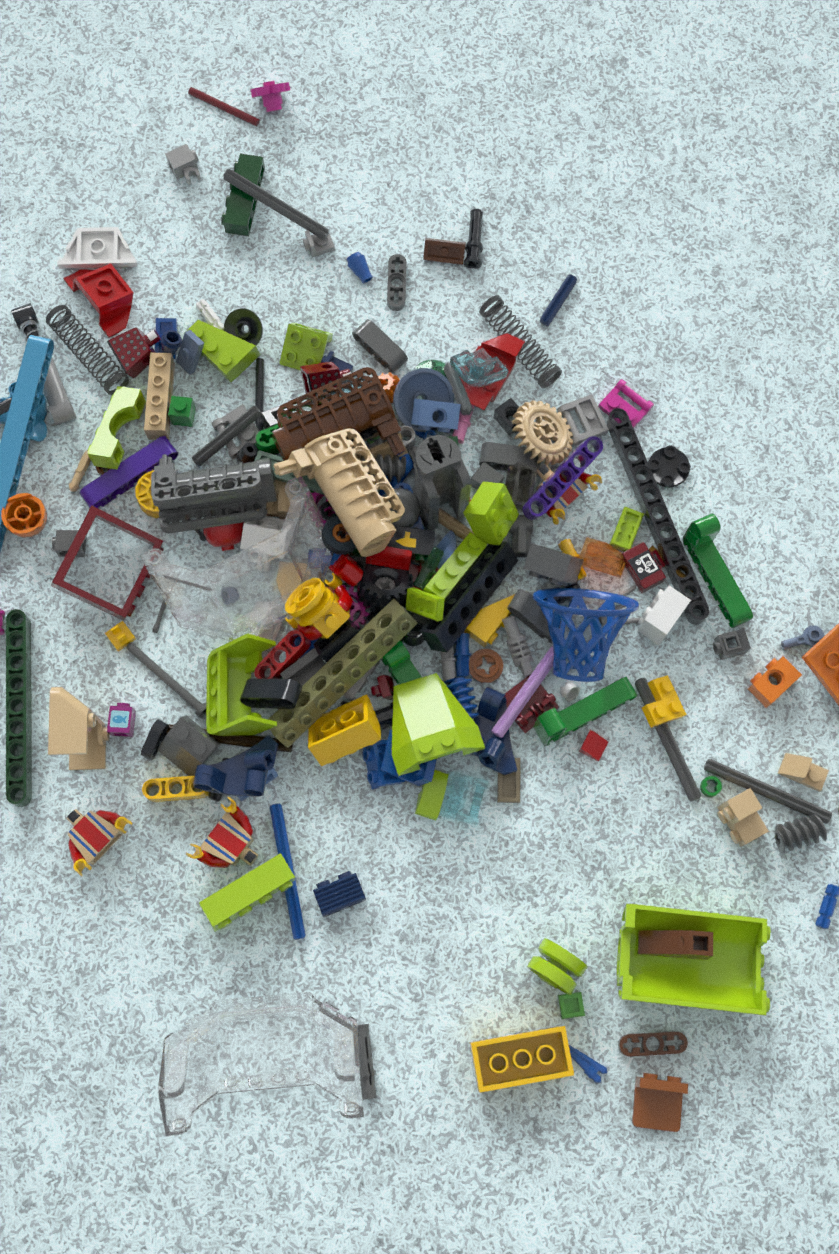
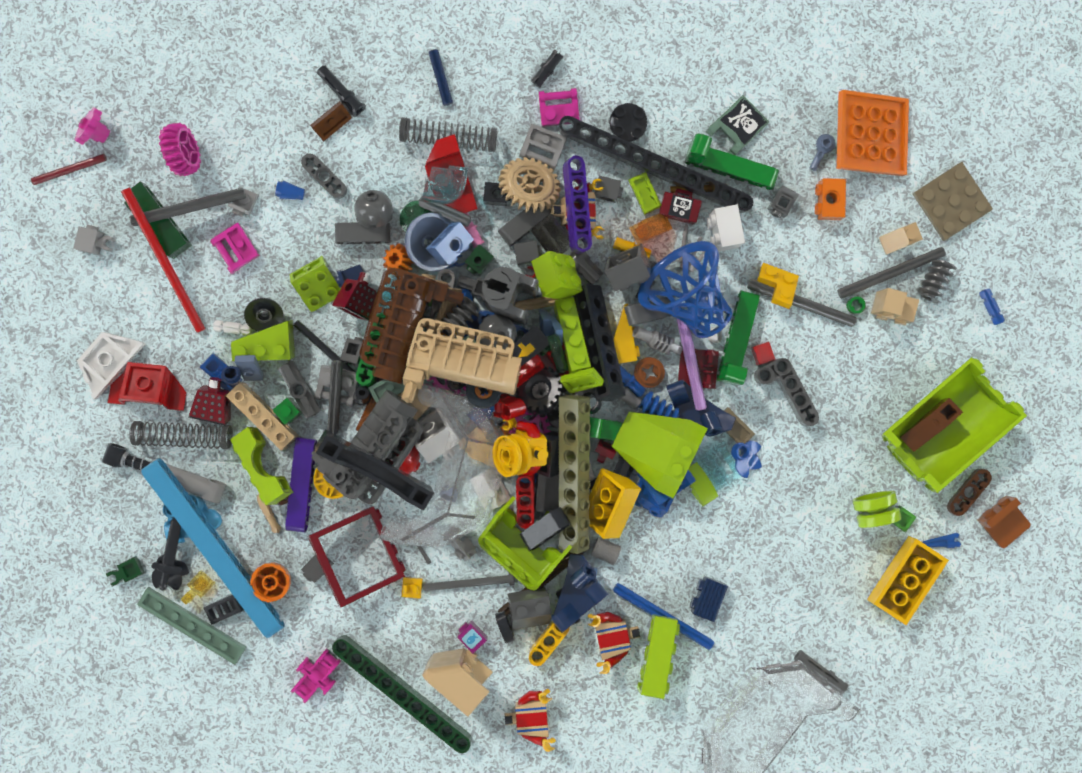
camera: 40 degrees left, 15 degrees up
none -> red piece [121,187,206,333]
none -> dark pink gear [159,123,201,176]
none -> dark pink plate [210,222,260,274]
none -> dark grey piece [278,361,321,419]
none -> black arch [315,429,434,511]
none -> dark grey cylinder [354,190,393,228]
none -> light grey hinge [441,522,477,561]
none -> black pin [531,49,563,88]
none -> light grey piece [591,537,621,565]
none -> dark grey brick [595,175,624,203]
none -> flag [706,95,769,155]
none -> blue plate [731,441,762,478]
none -> dark grey beam [754,358,819,426]

